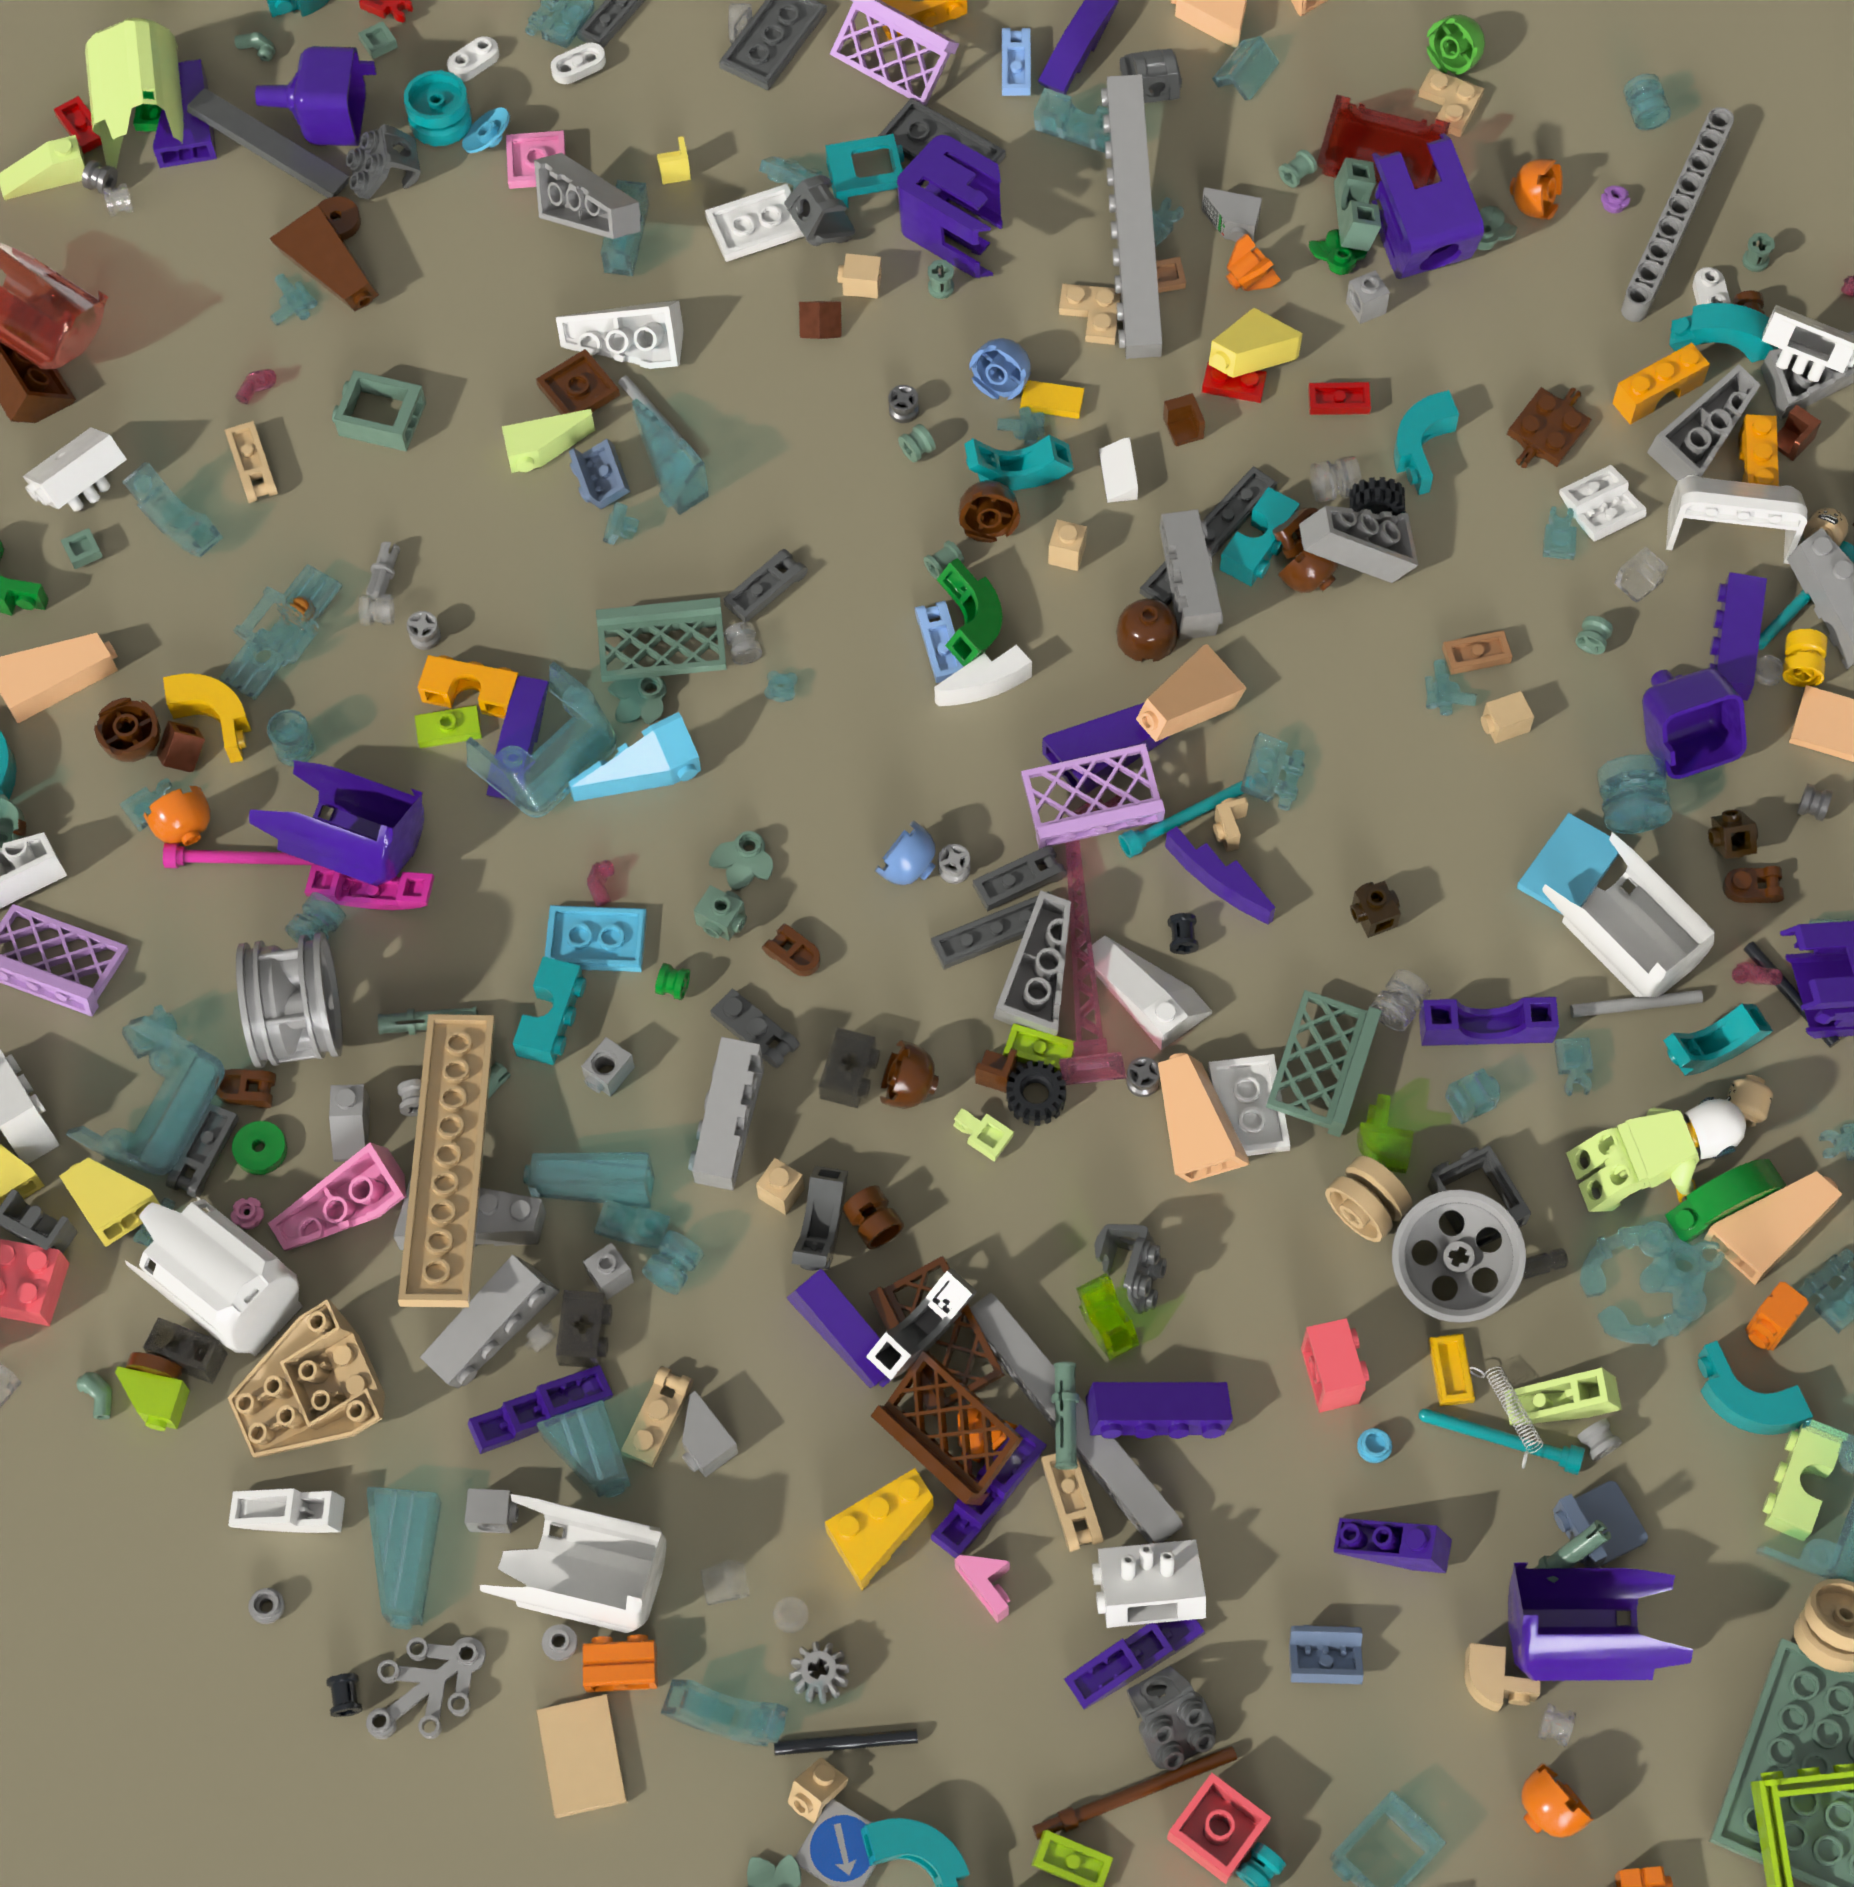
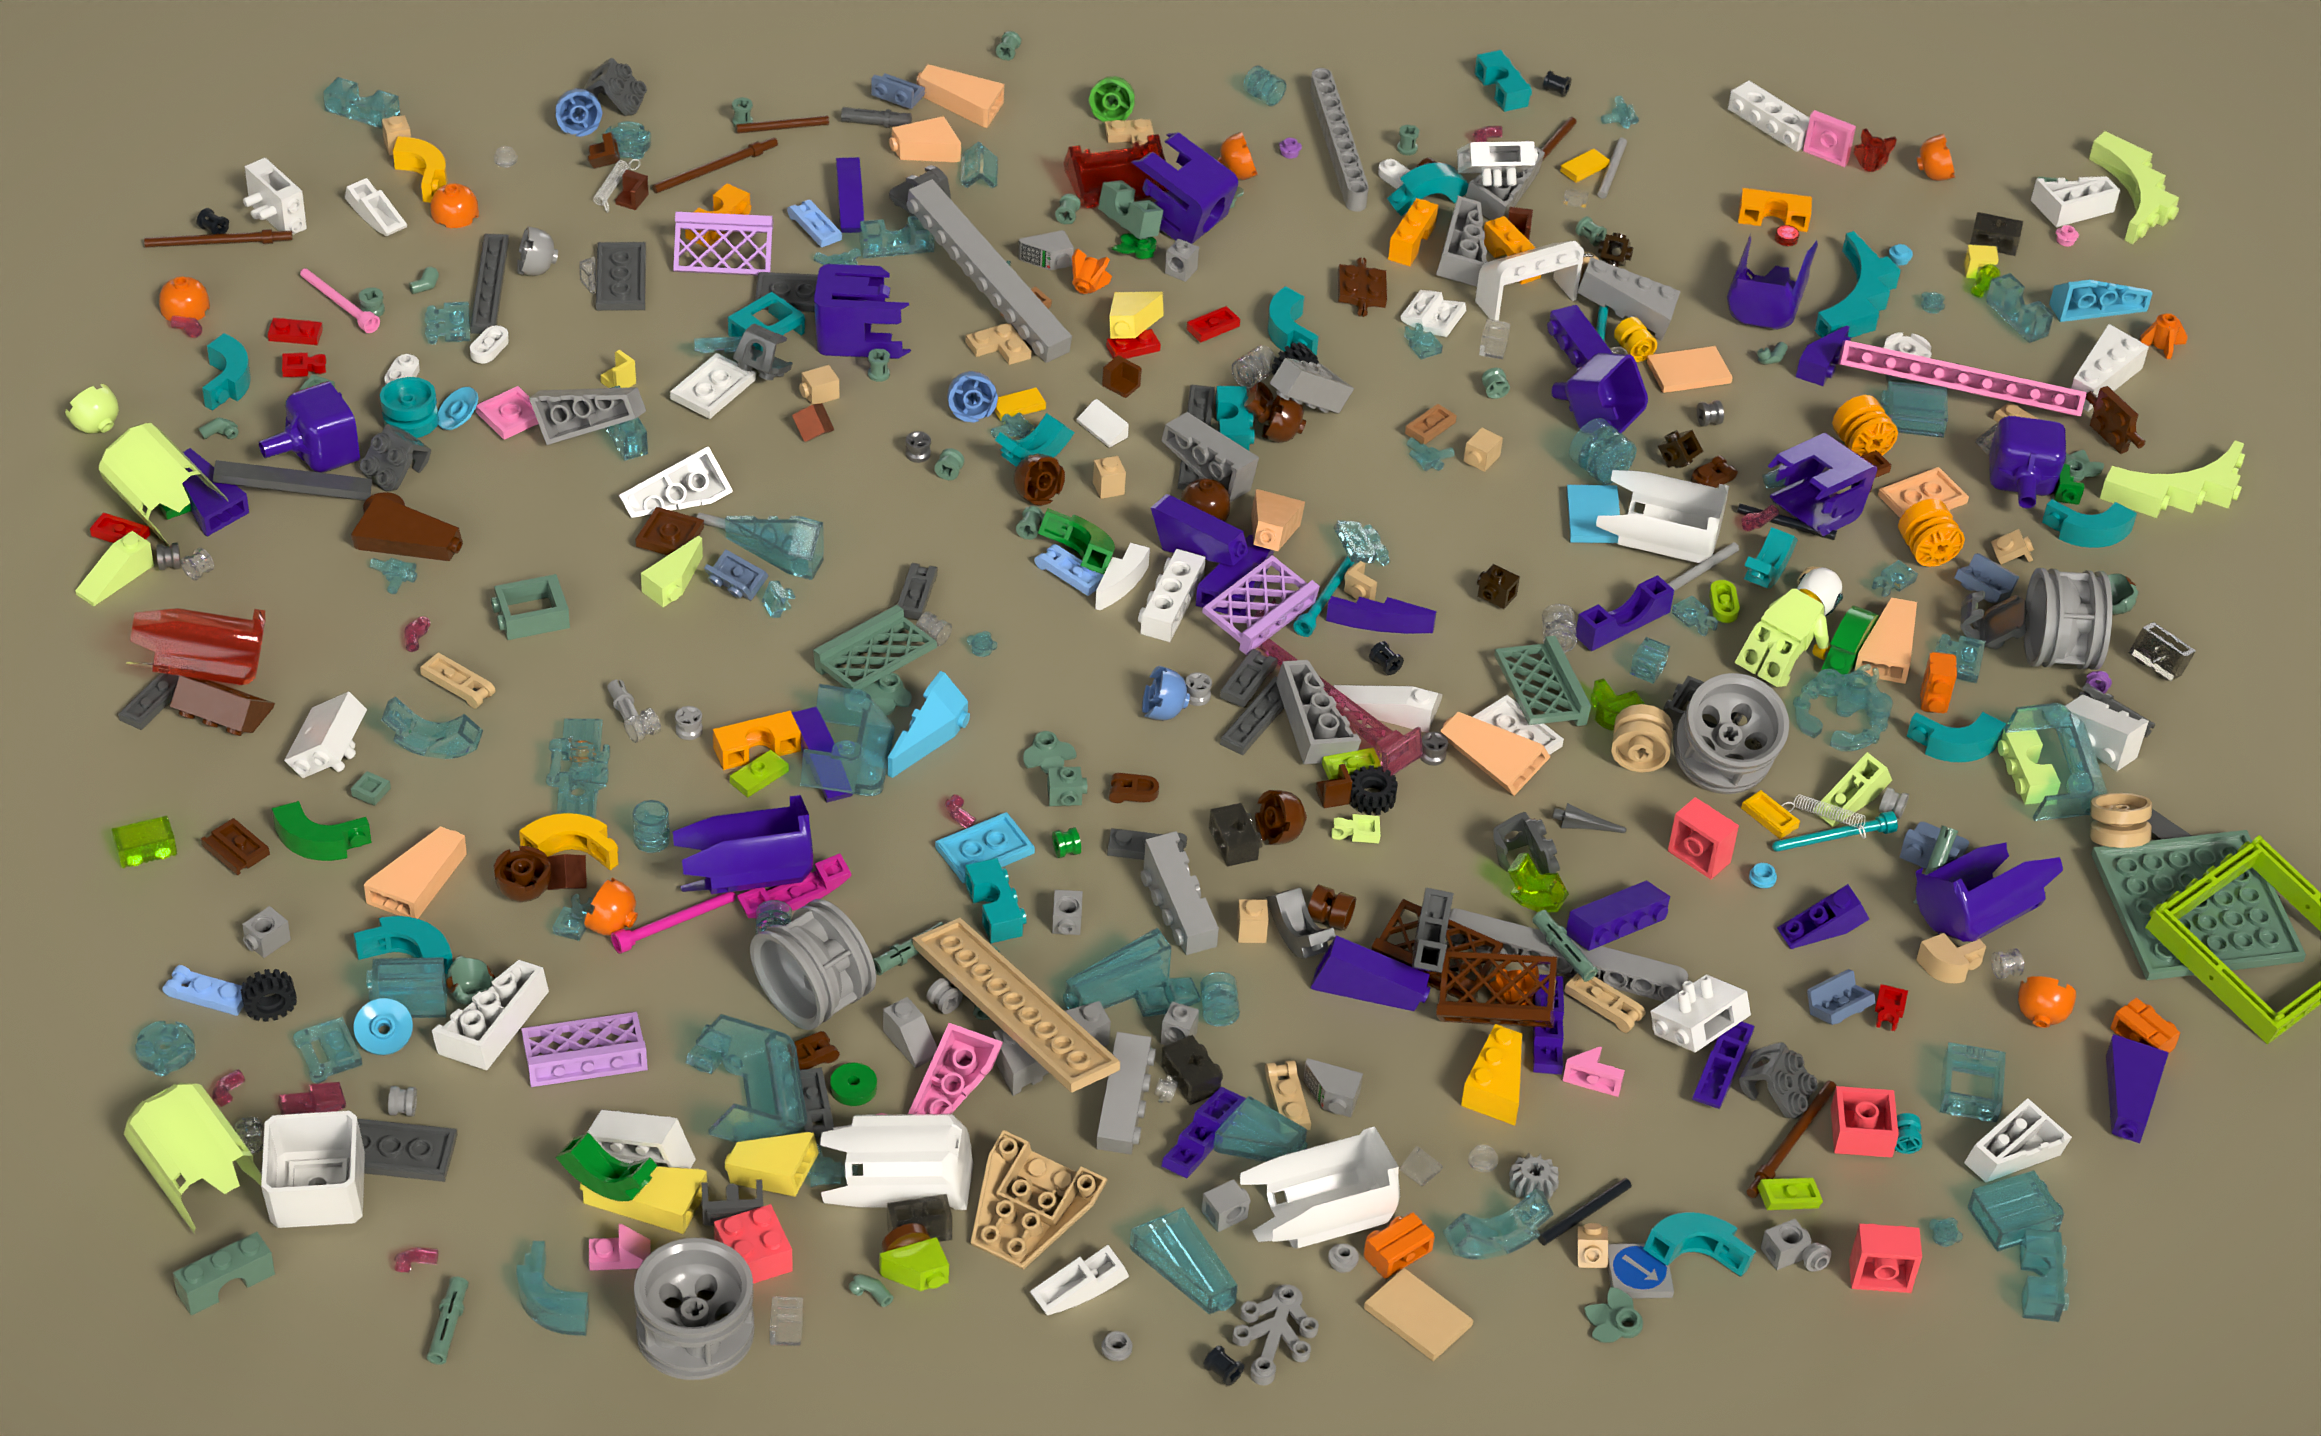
camera: 40 degrees left, 20 degrees down
none -> clear light blue piece [814,248,861,265]
none -> white brick [1138,549,1206,642]
none -> dark purple slope [1151,494,1249,566]
none -> dark grey piece [1552,803,1627,833]
none -> lime plate [1709,580,1740,623]
none -> red plate [1874,984,1908,1031]

